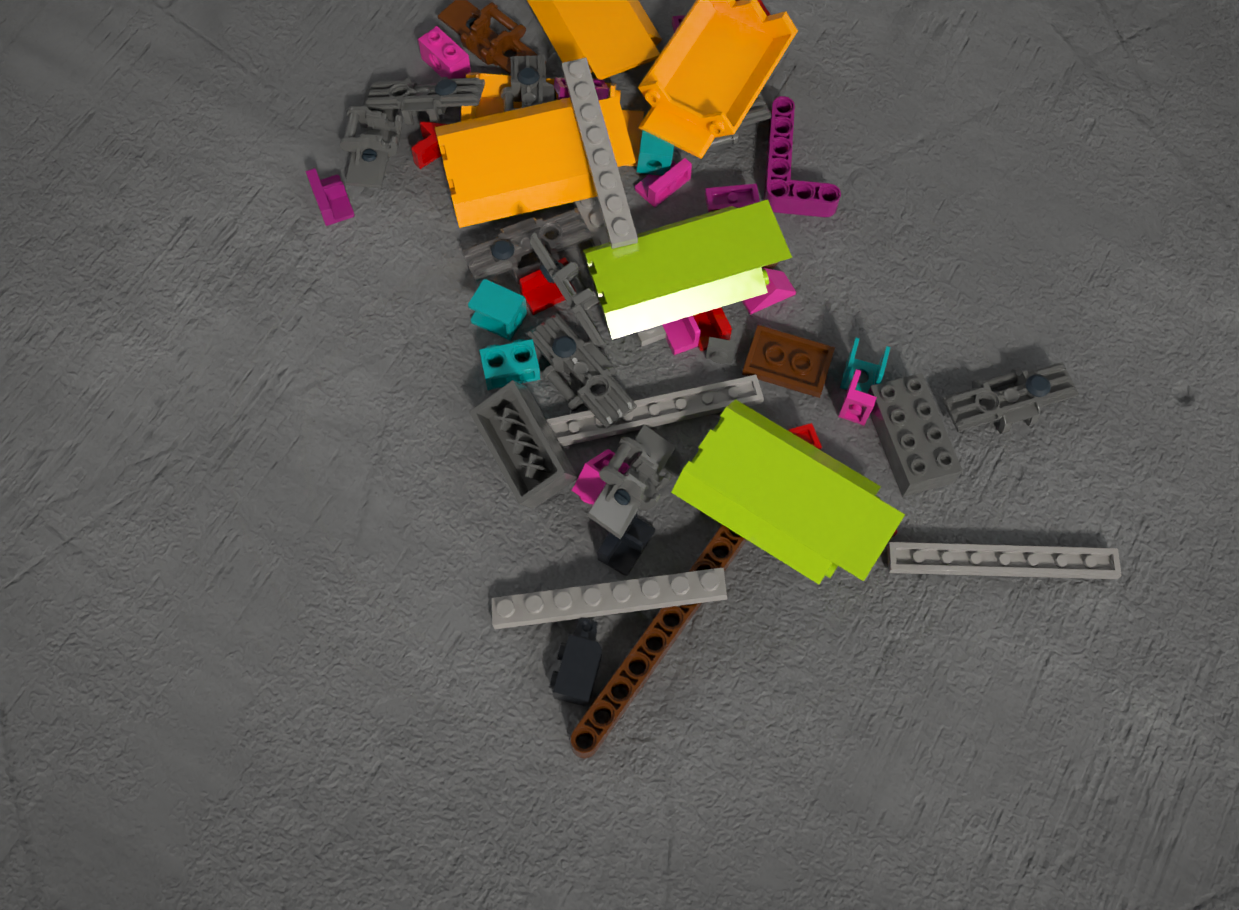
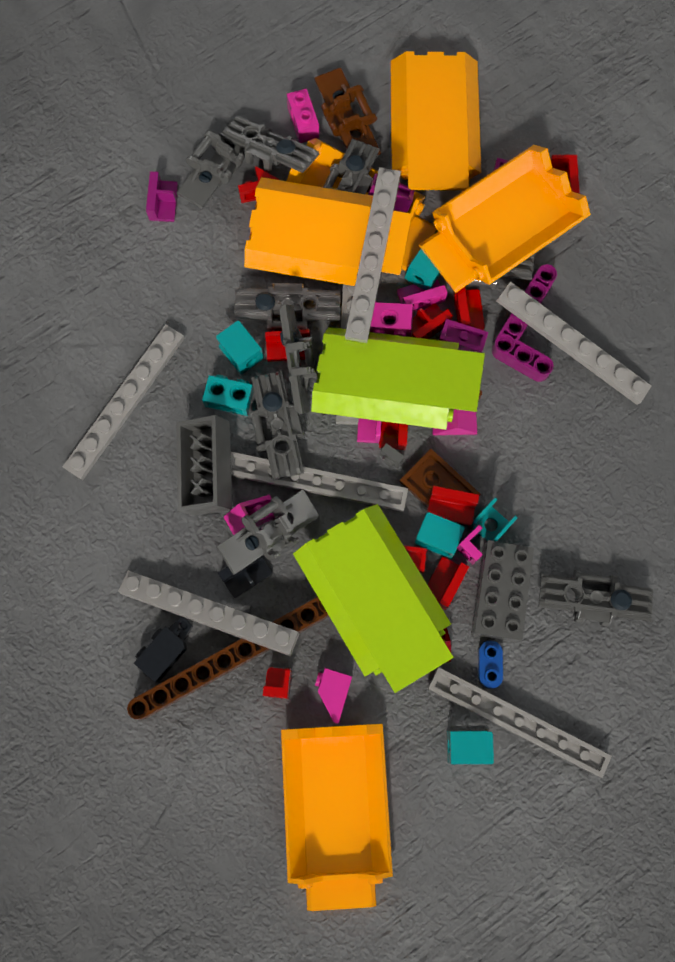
camera: 25 degrees right, 10 degrees up
none -> light grey plate [62,324,185,481]
none -> red panel [262,667,292,699]
none -> light orange panel [281,724,393,911]
none -> dark pink slope [315,668,352,723]
none -> dark pink brick [370,302,413,337]
none -> red panel [411,303,453,339]
none -> teal piece [414,512,465,559]
none -> red panel [427,486,479,526]
none -> red panel [427,557,469,610]
none -> teal piece [447,731,494,764]
none -> red panel [453,287,485,331]
none -> blue plate [478,641,503,689]
none -> light grey plate [496,282,652,405]

